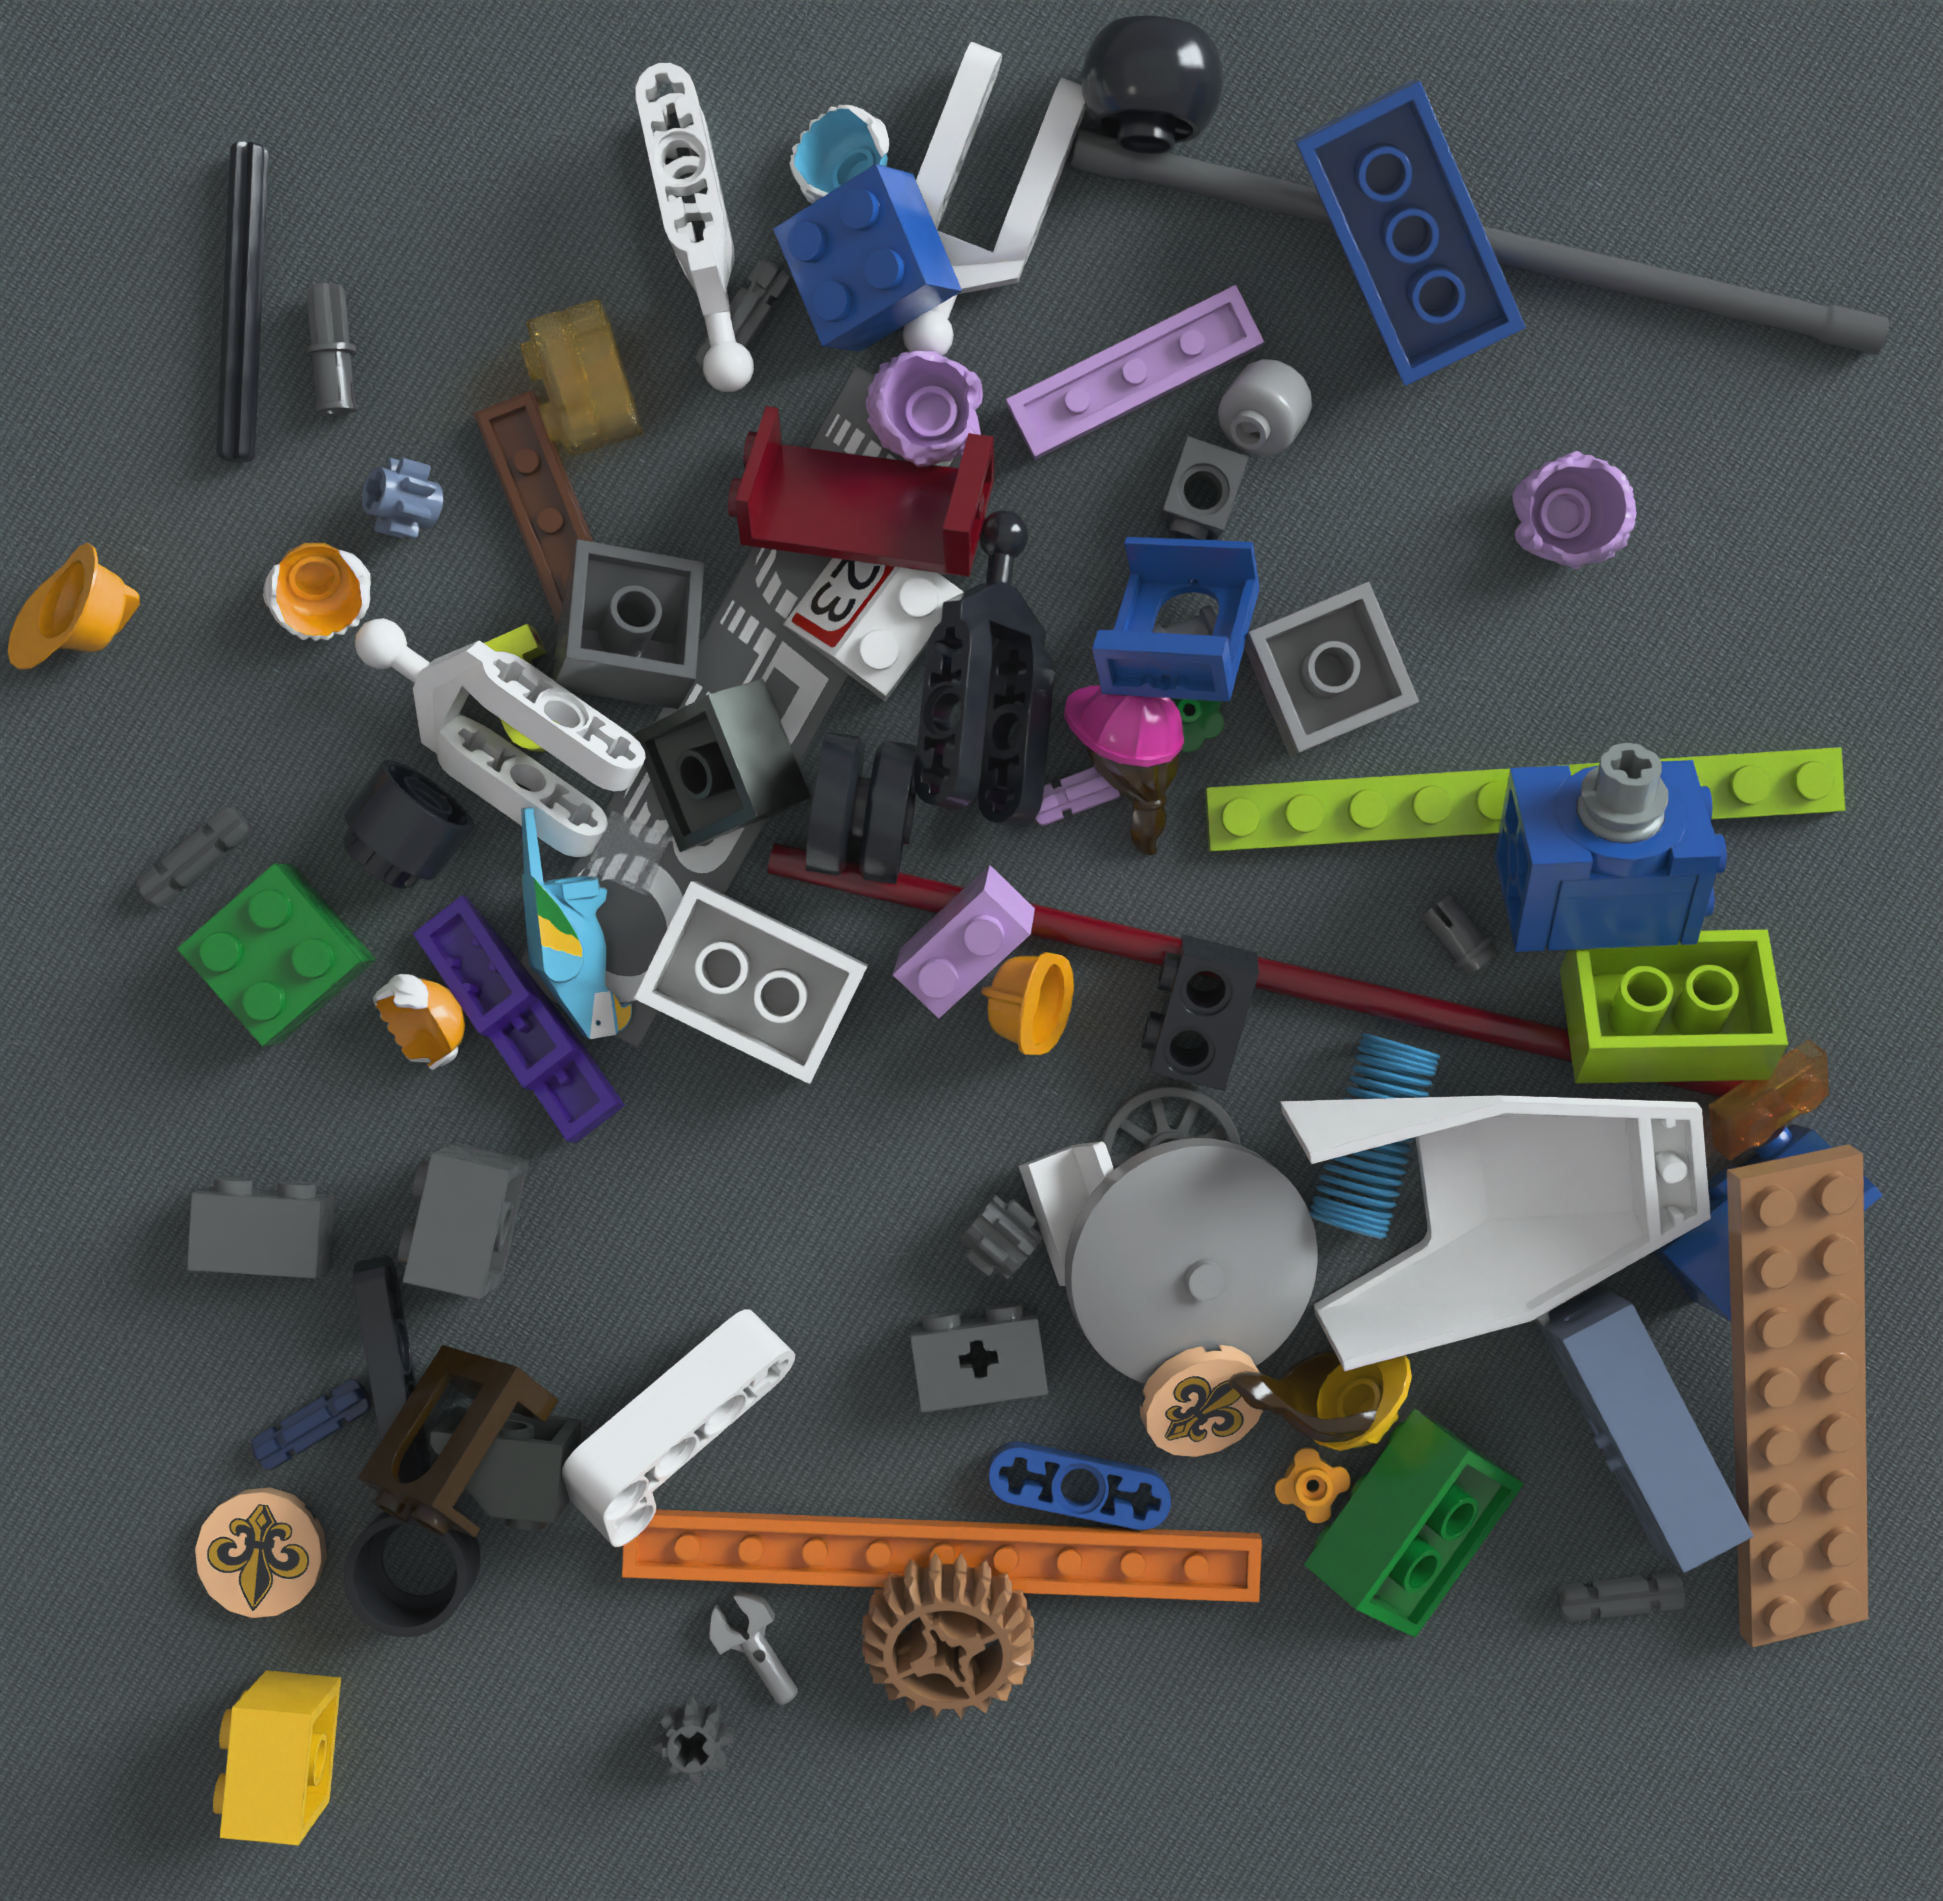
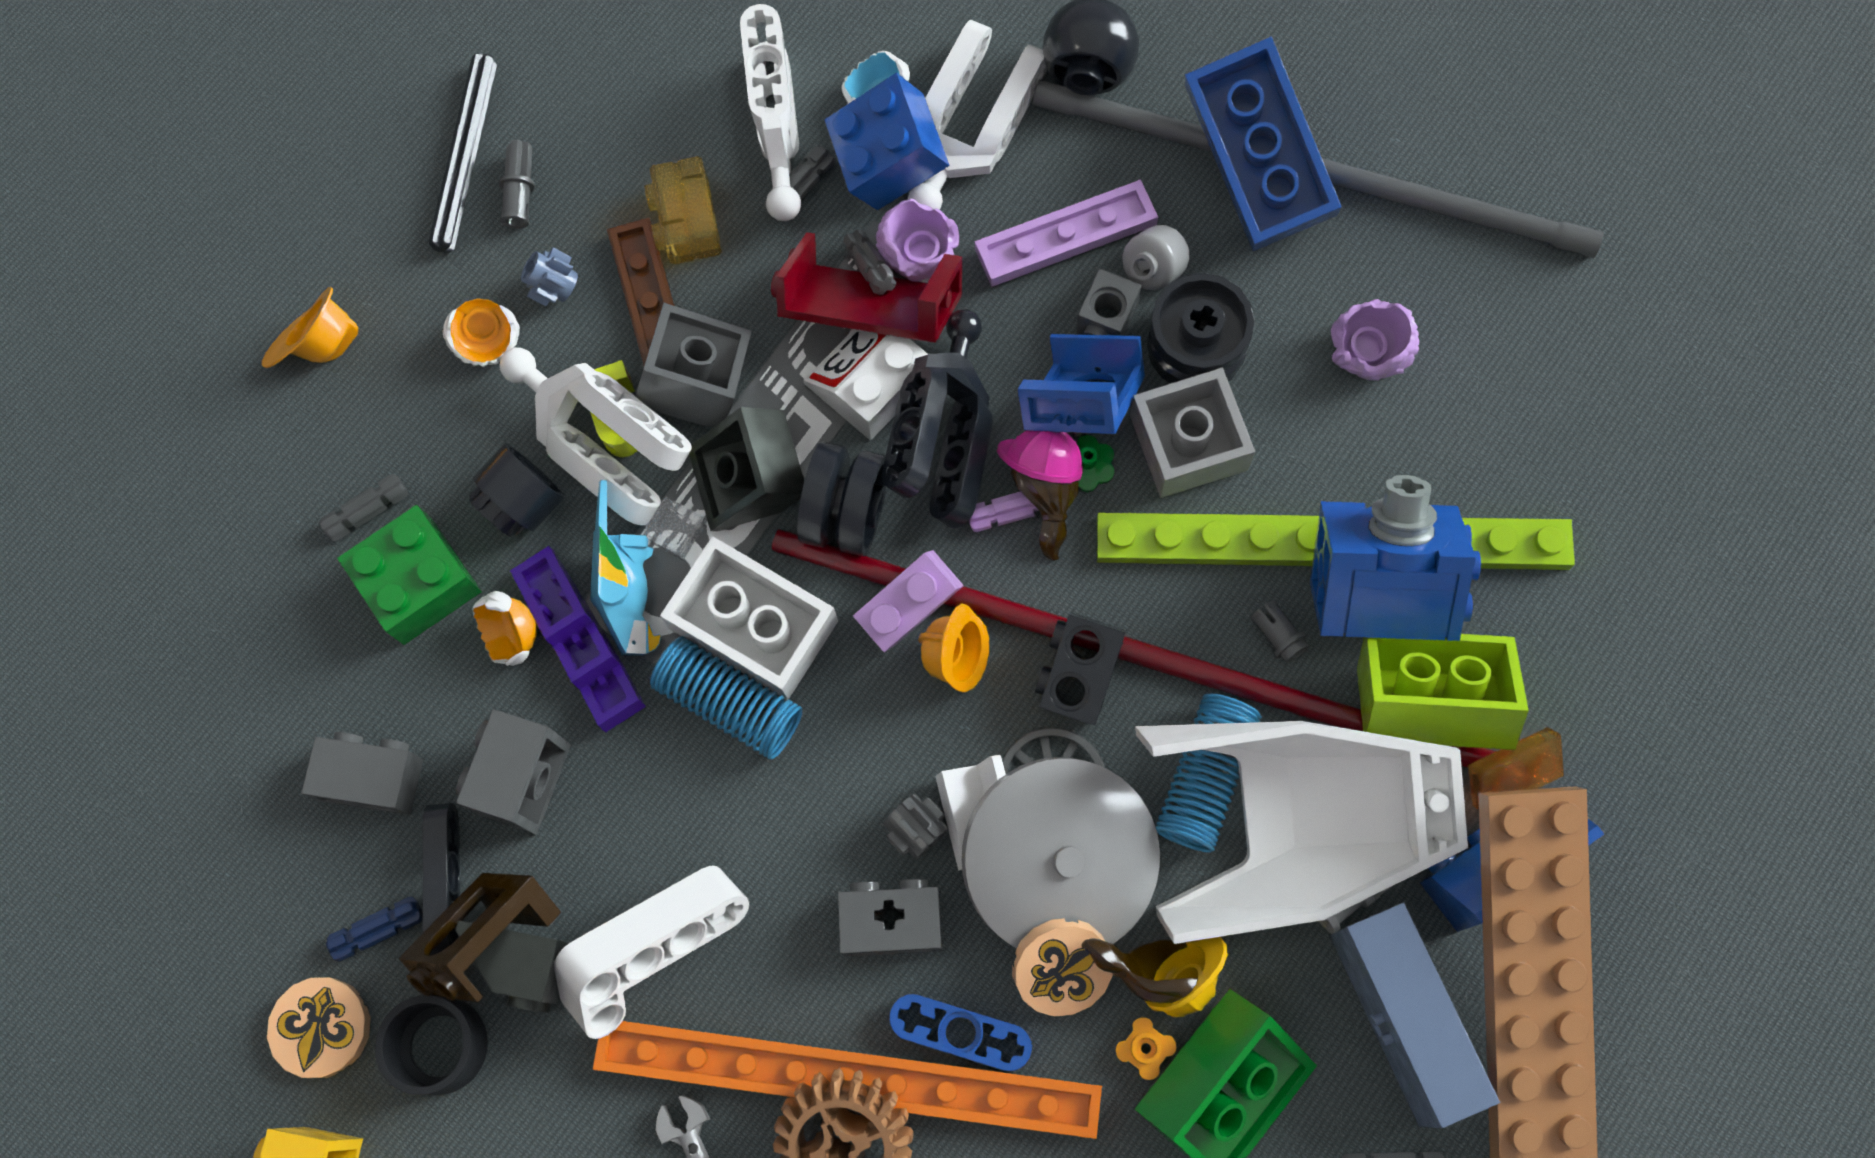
camera: 10 degrees right, 15 degrees down
none -> dark azure piece [650,636,802,760]
none -> dark grey axle [843,229,896,295]
none -> black wheel [1147,273,1255,384]

